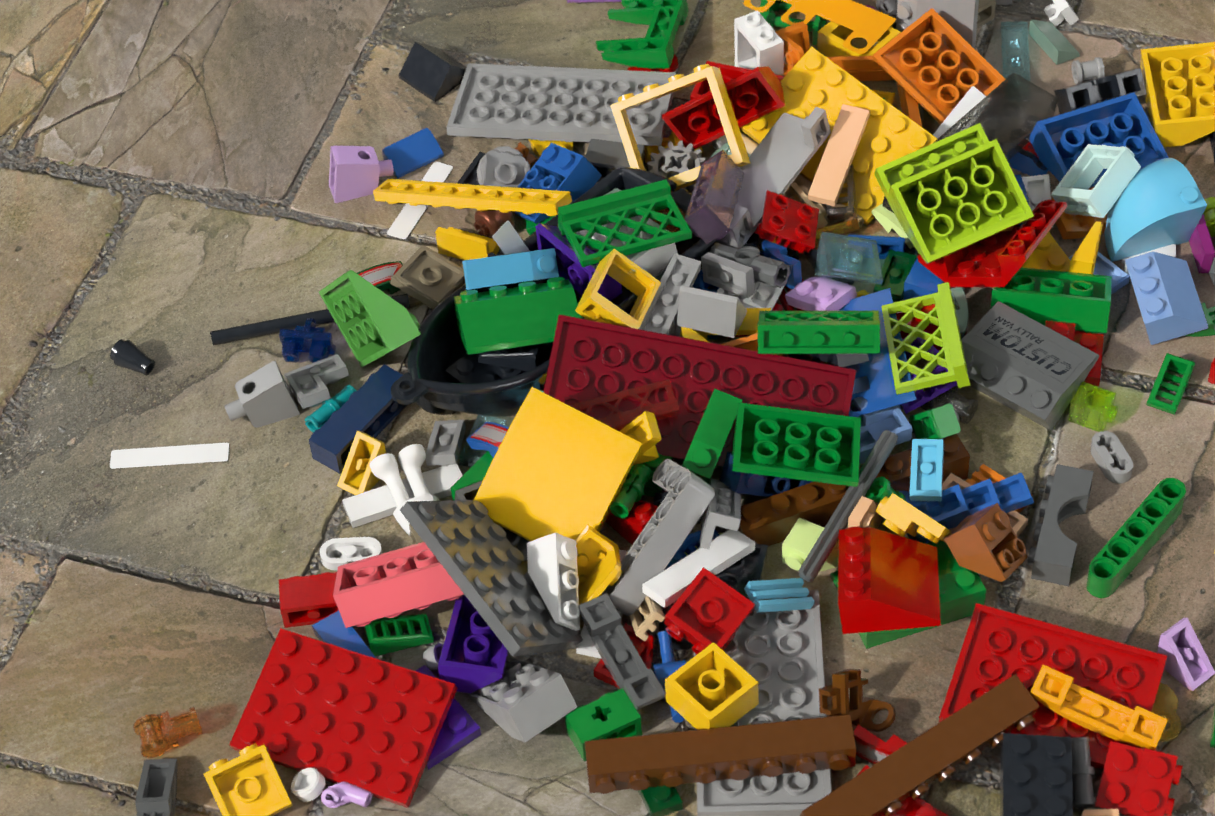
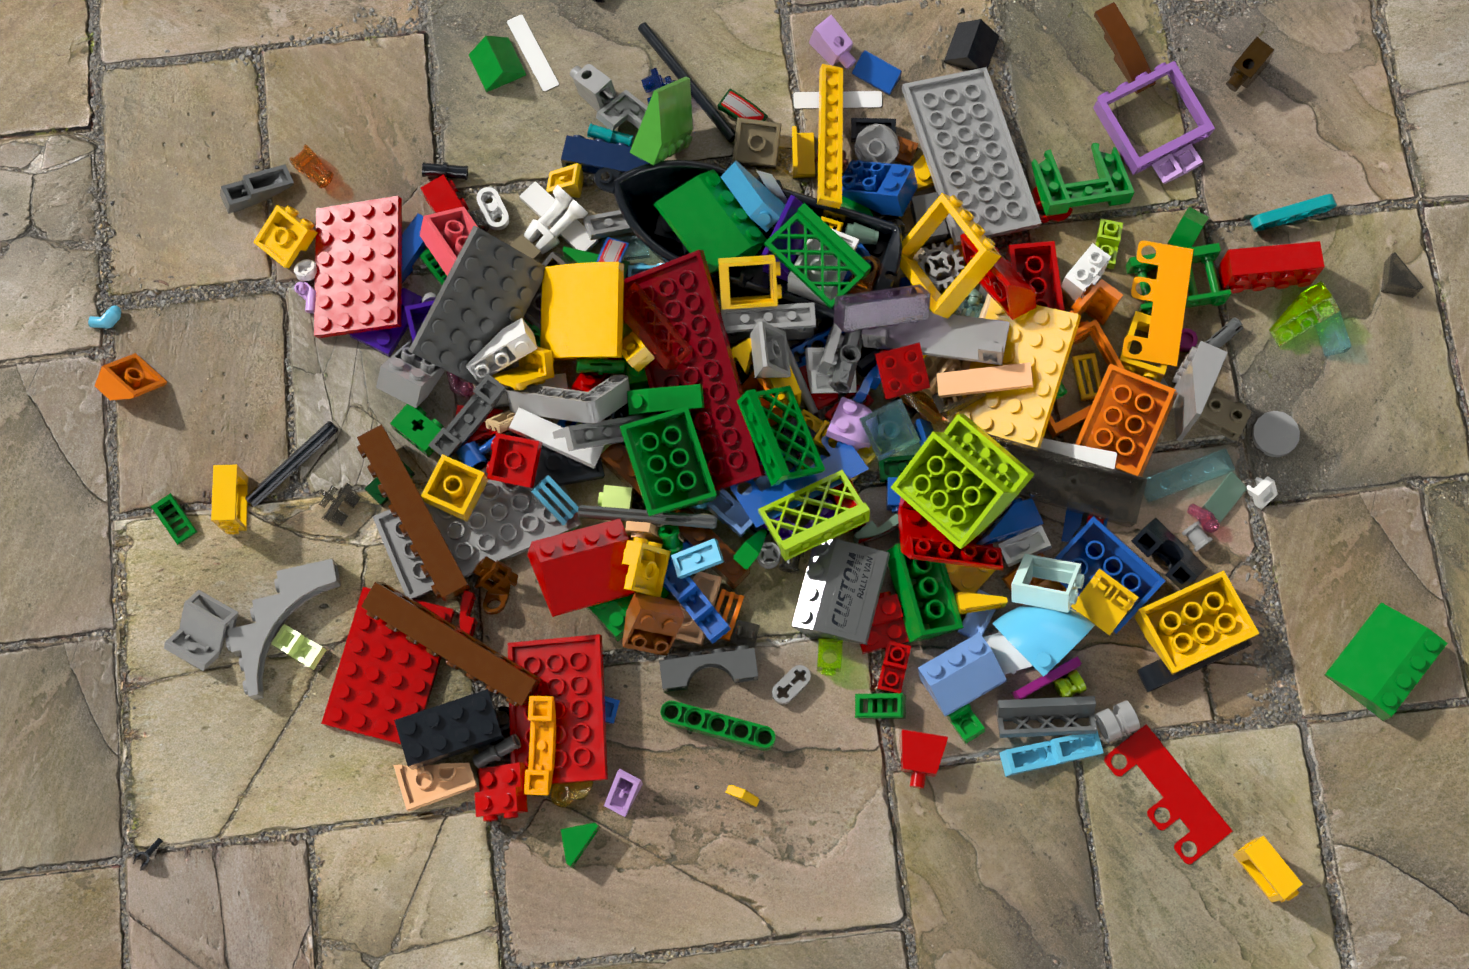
camera: 65 degrees right, 25 degrees up
none -> black pin [422,162,468,180]
none -> clear pink arm [446,371,474,397]
none -> green slope [469,36,526,93]
none -> clear smoke tile [731,620,760,648]
none -> red slope [877,641,911,693]
none -> yellow hinge [1071,568,1139,636]
none -> lime slope [1095,218,1123,269]
none -> clear pink arm [1187,504,1220,533]

